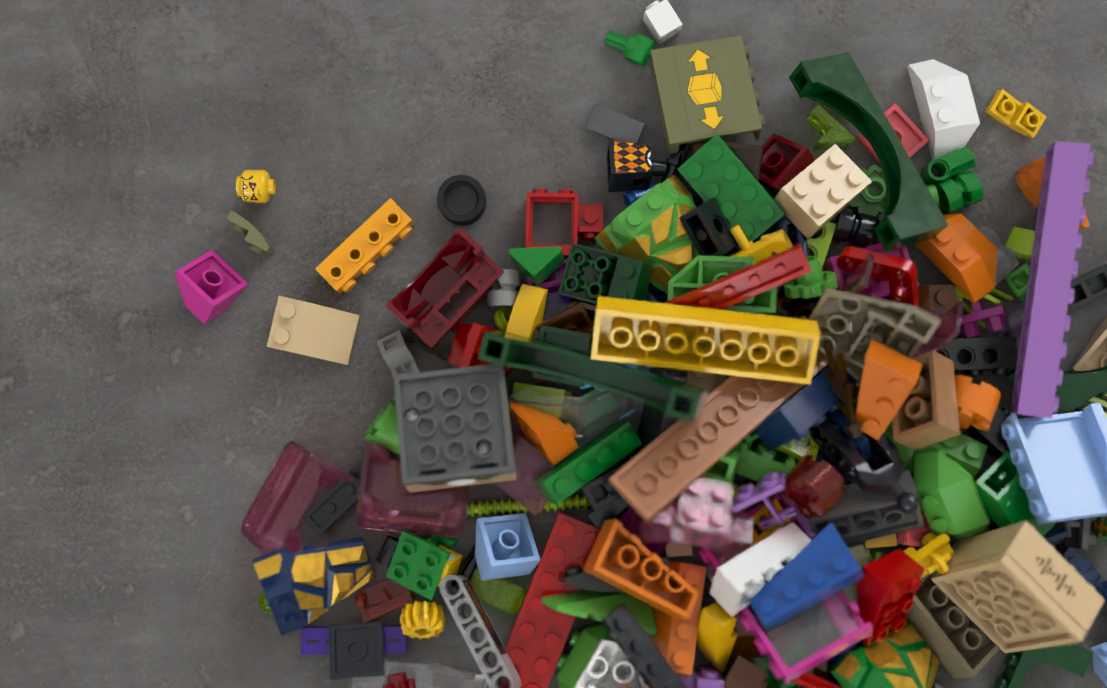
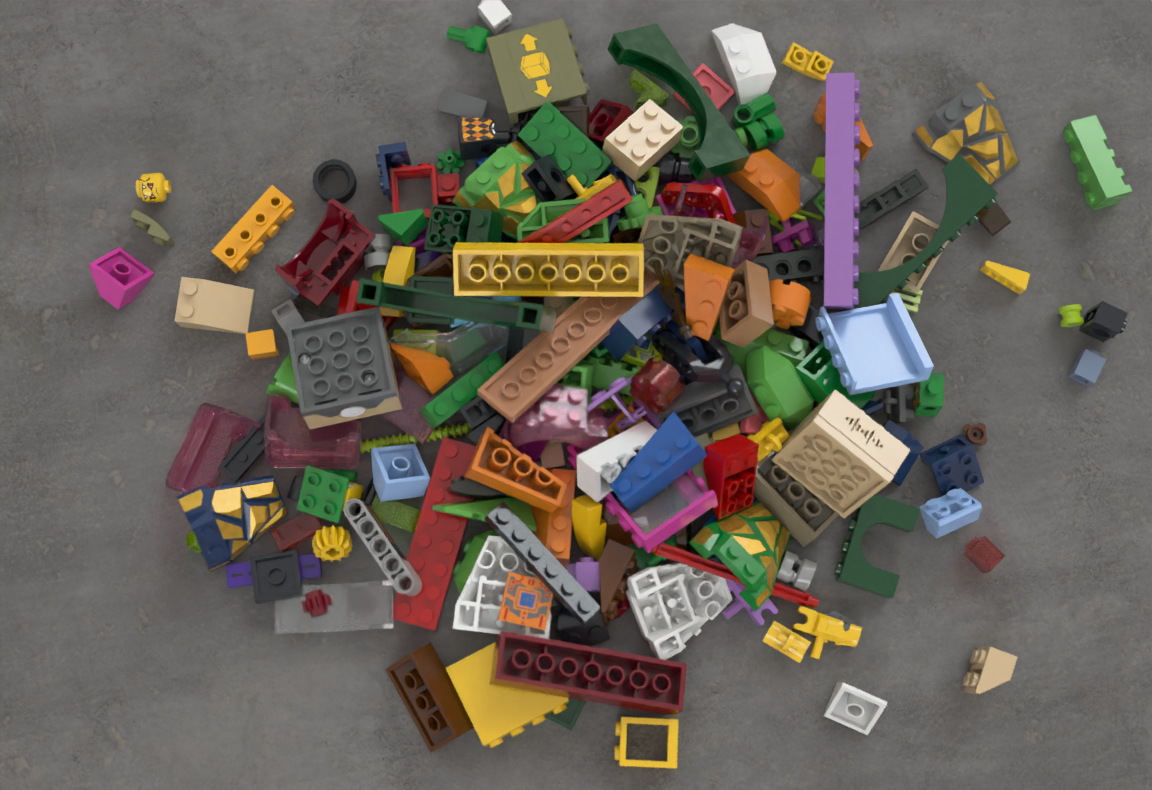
camera: 10 degrees left, 5 degrees down
none -> light orange panel [245,329,280,360]
none -> dark blue bracket [375,142,411,202]
none -> green plant [436,148,465,174]

